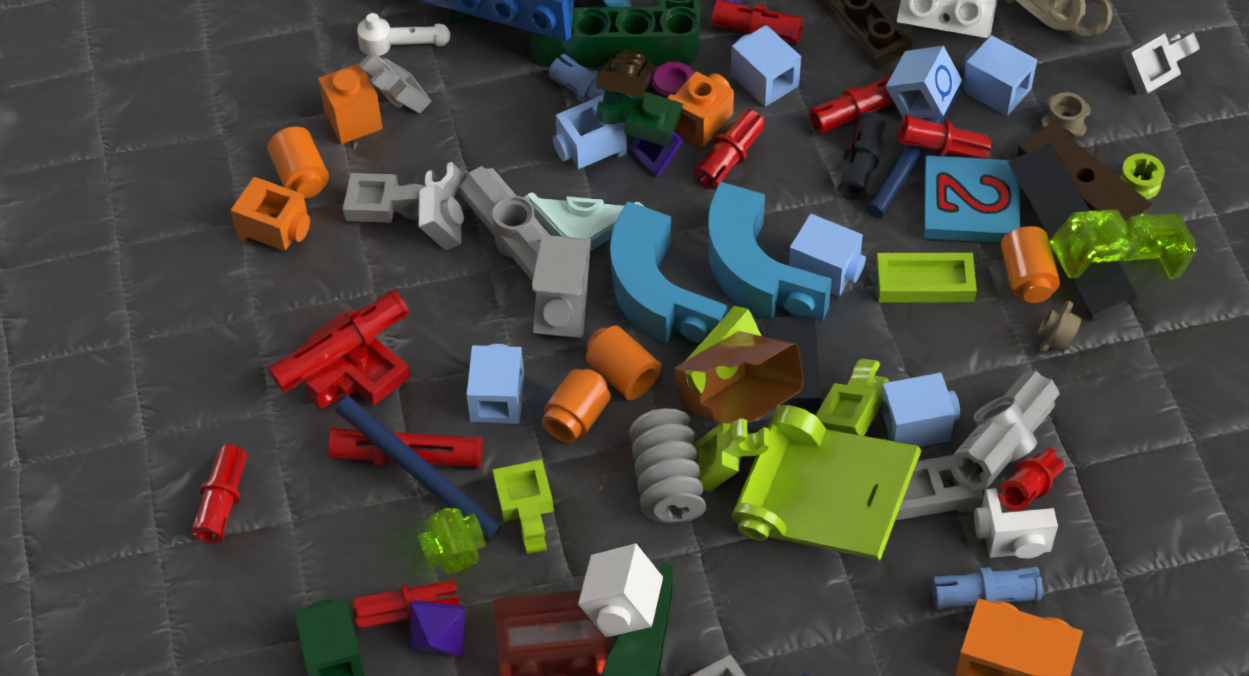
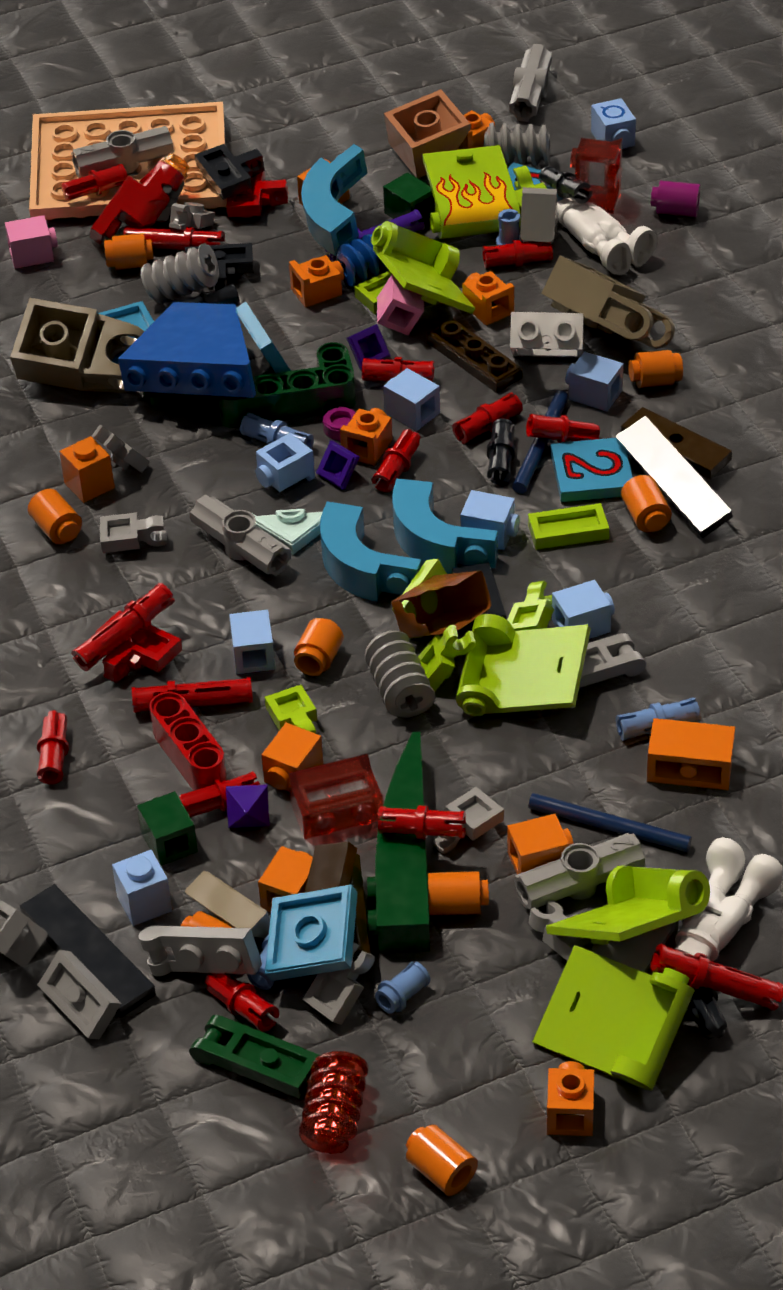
camera: 10 degrees left, 10 degrees down
orange brick [230,177,310,251] -> none
dark blue bar [335,396,502,541] -> none
white piece [357,13,451,56] -> none
clear neon green gear [418,508,486,573] -> none
light grey plate [419,162,465,251] -> none
light grey slope [532,235,591,338] -> none
white brick [578,543,663,638] -> none
orange brick [585,325,661,400] -> none
dark brown tile [596,49,654,97] -> none
dark green plate [596,90,683,147] -> none
light blue brick [886,46,962,119] -> none
light grey piece [950,371,1060,491] -> none
white bracket [974,488,1058,558] -> none
red axle [998,448,1064,512] -> none
dark tan plate [1038,301,1081,354] -> none
dark tan plate [1041,92,1091,137] -> none
clear neon green bracket [1050,209,1139,278] -> none
clear neon green bracket [1111,213,1197,279] -> none
lime bush [1120,153,1165,200] -> none
plate [1121,32,1200,94] -> none
none -> red beam [150,692,227,791]
none -> orange brick [261,722,323,796]
none -> orange brick [628,350,683,388]

